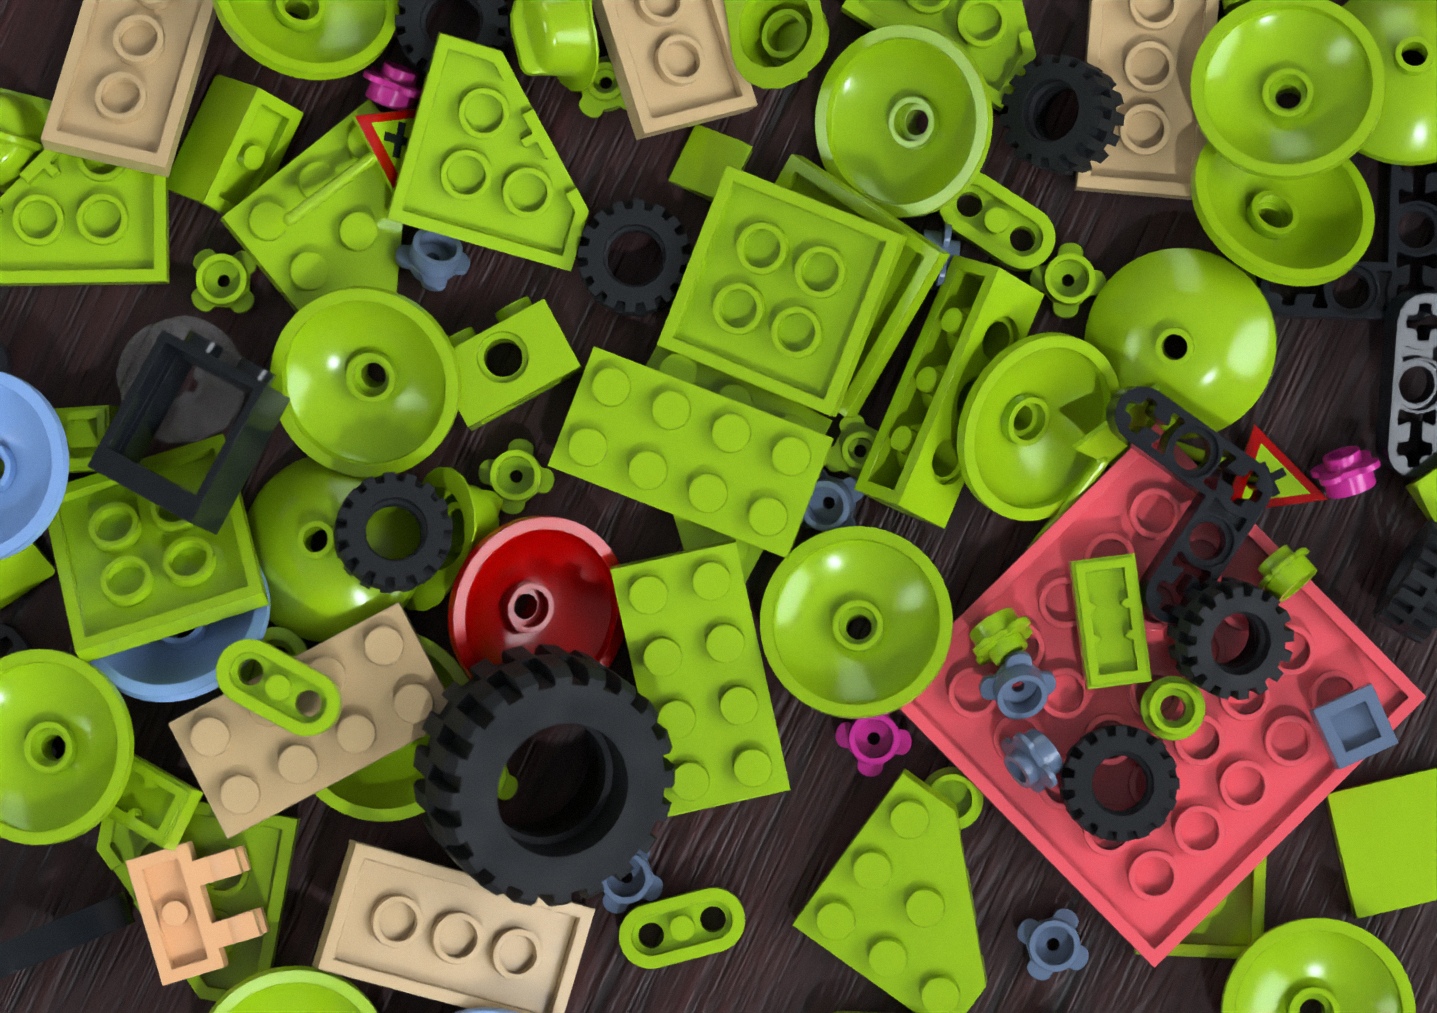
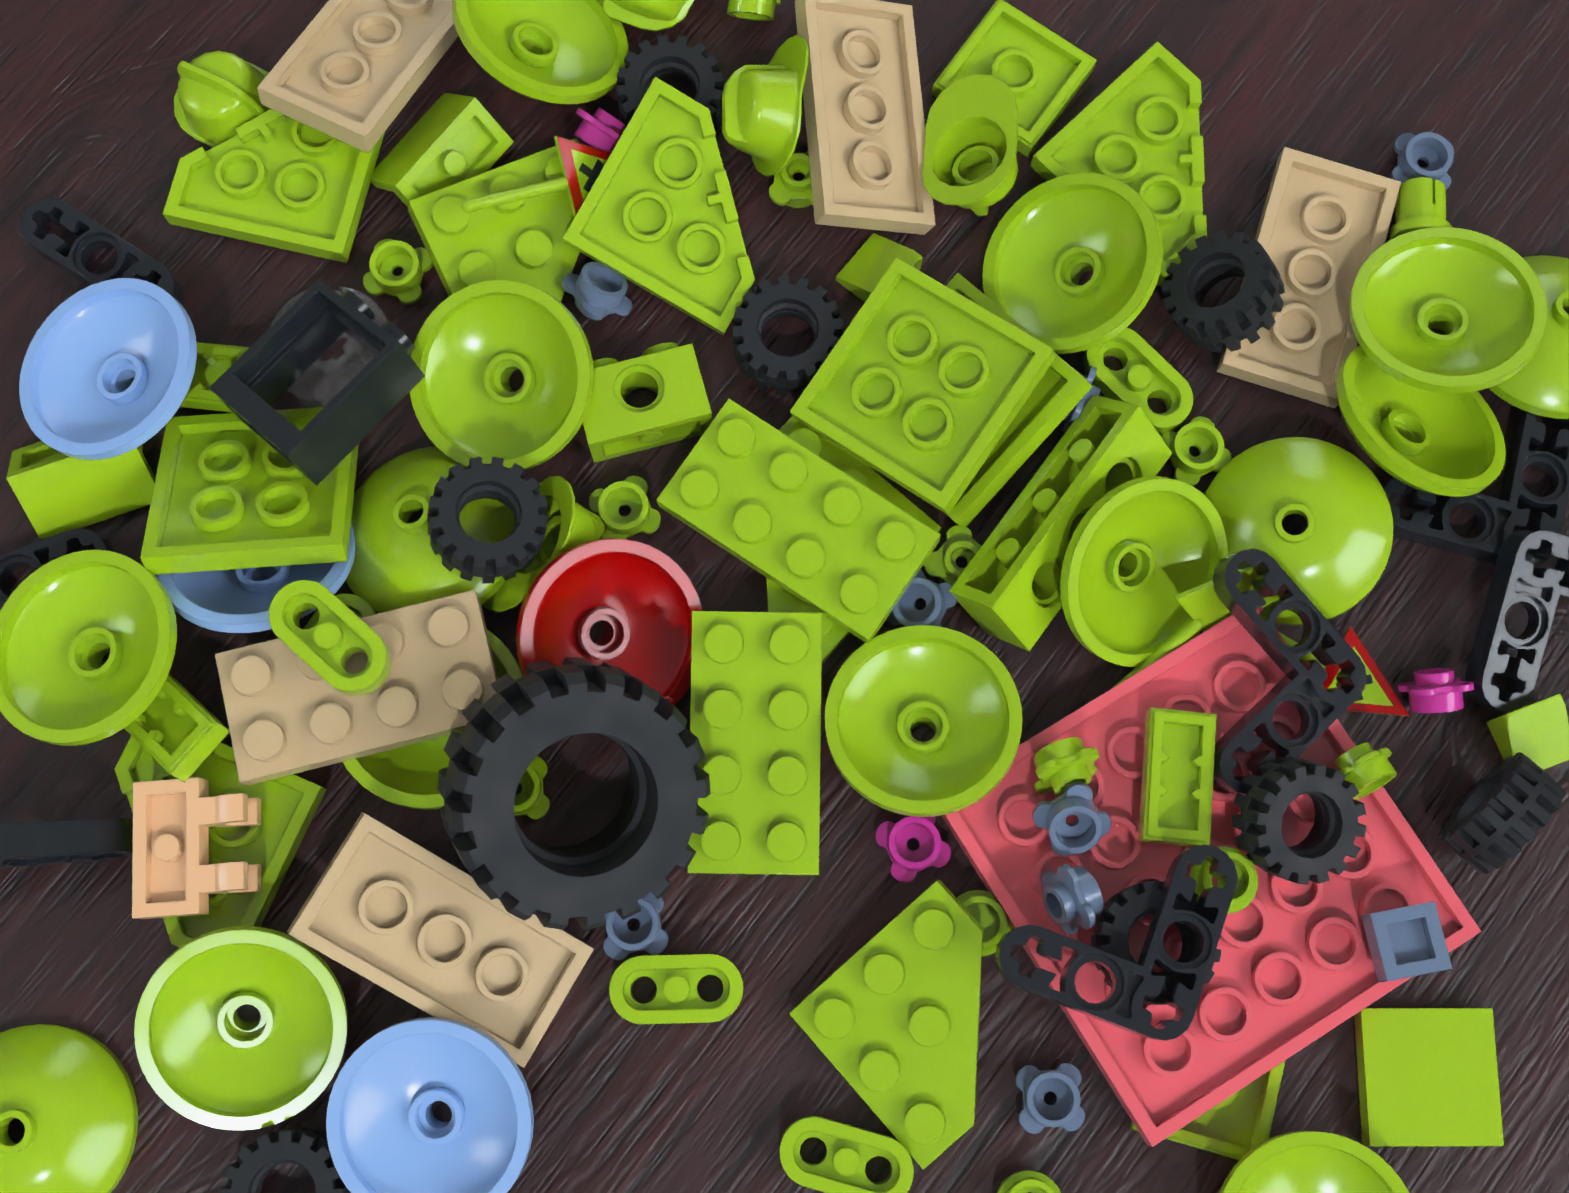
camera: 15 degrees right, 10 degrees down
none -> black beam [995,845,1237,1041]

